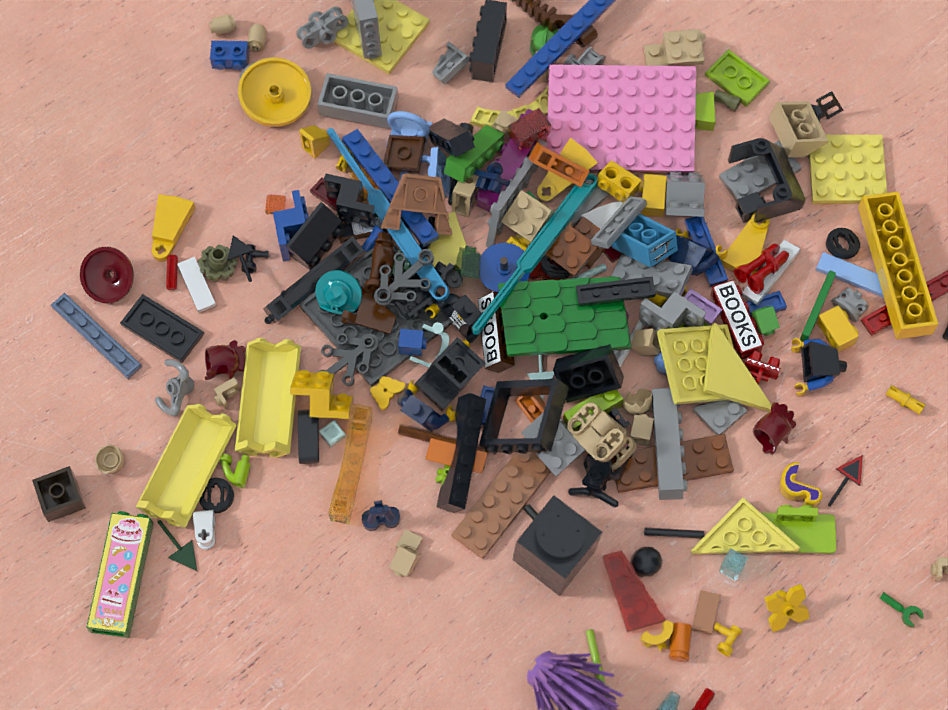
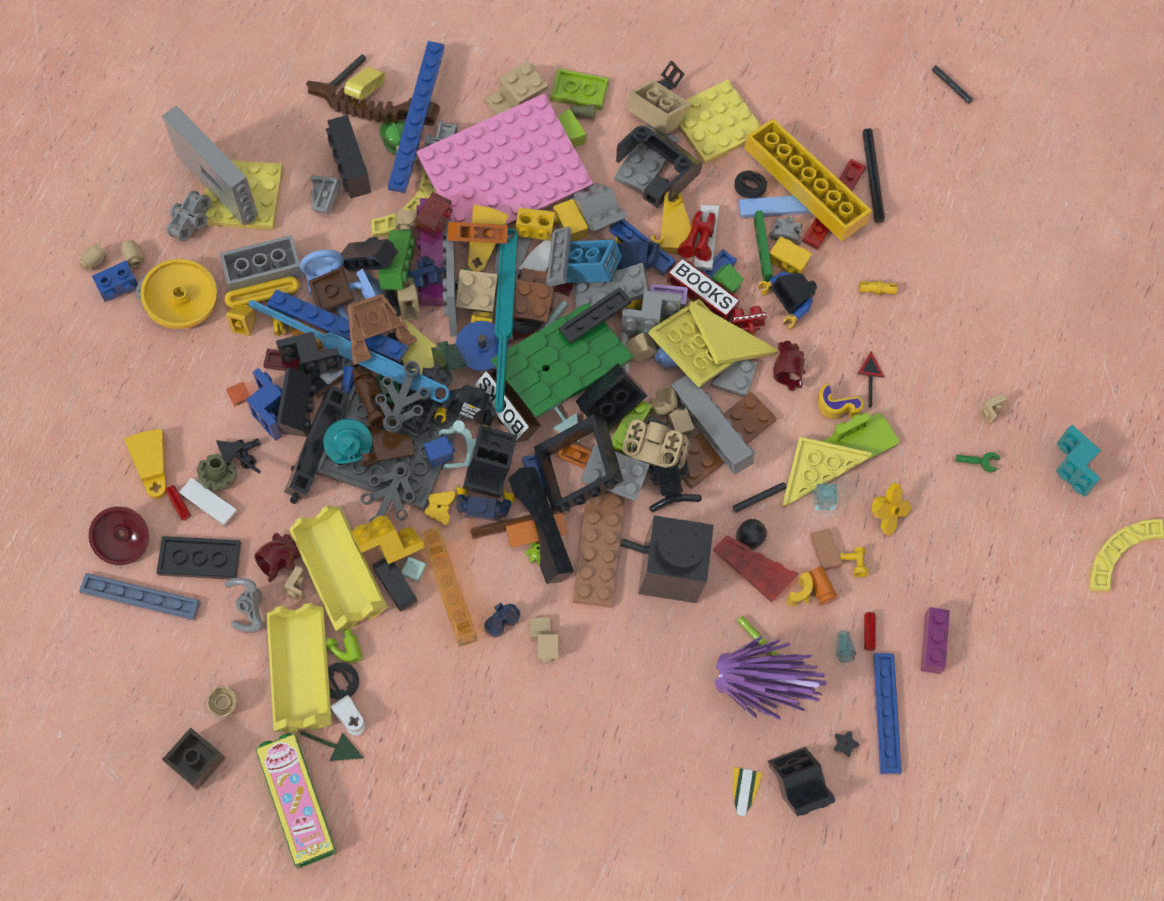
camera: 35 degrees left, 0 degrees up
none -> yellow piece [225,276,300,308]

